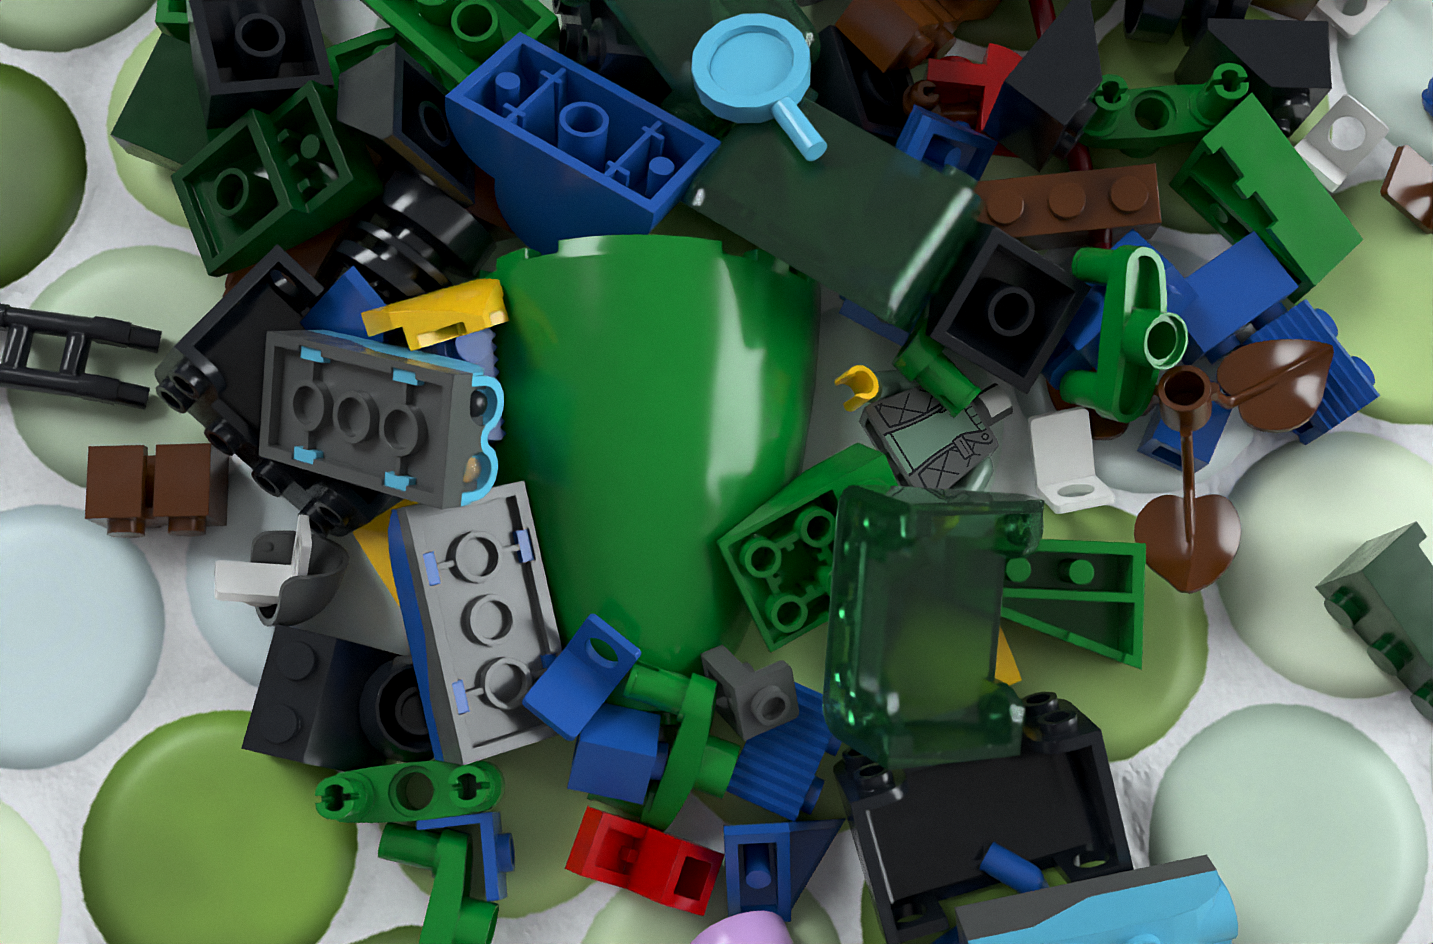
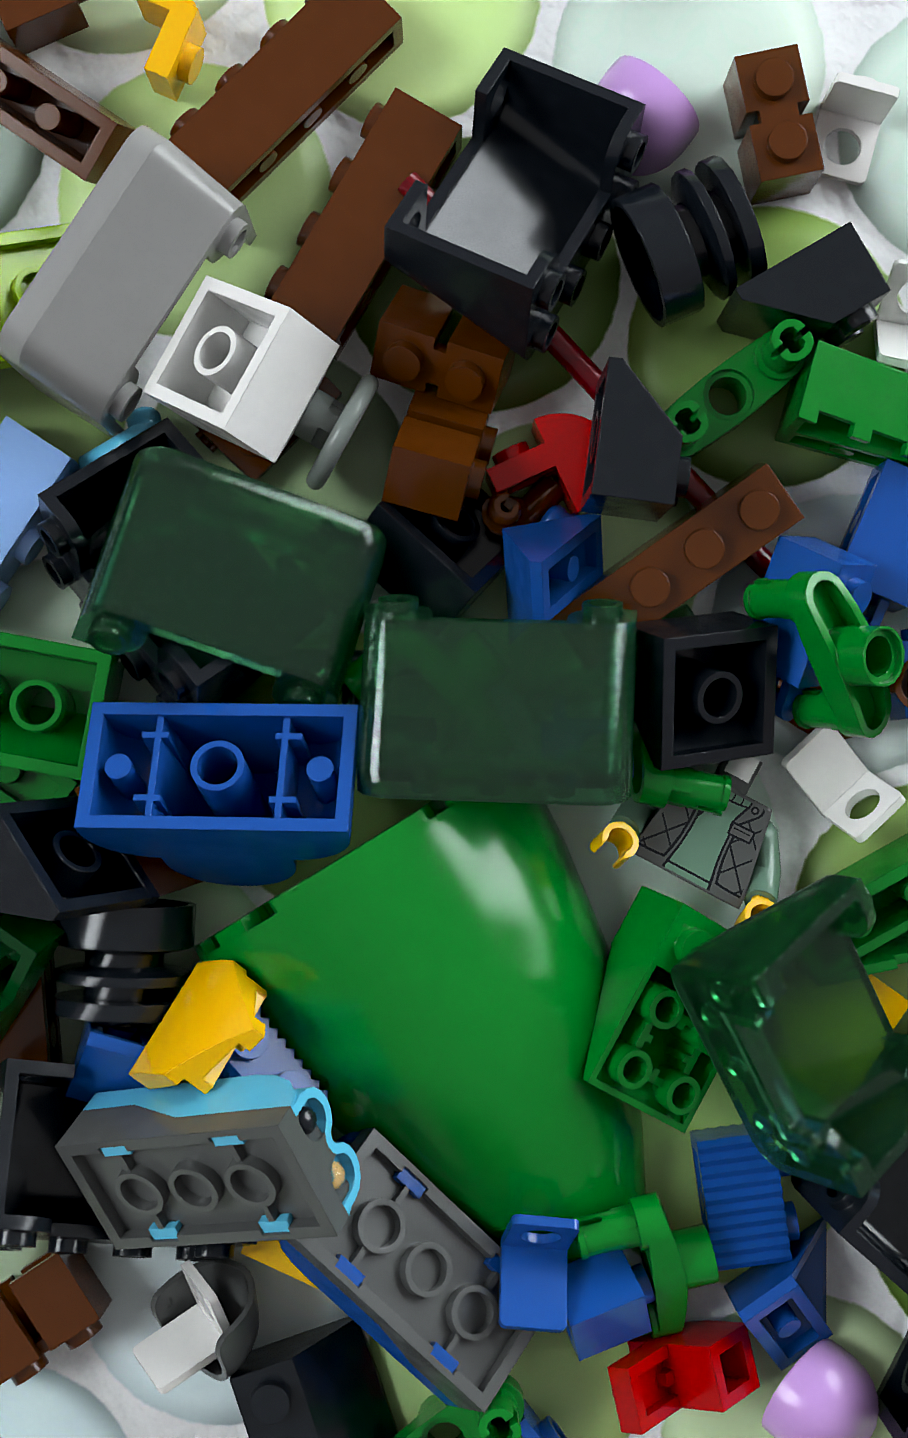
camera: 35 degrees left, 10 degrees up
black hat [359,655,434,763] -> none
medium azure piece [691,13,827,161] -> none
dark grey bracket [700,644,799,741] -> none

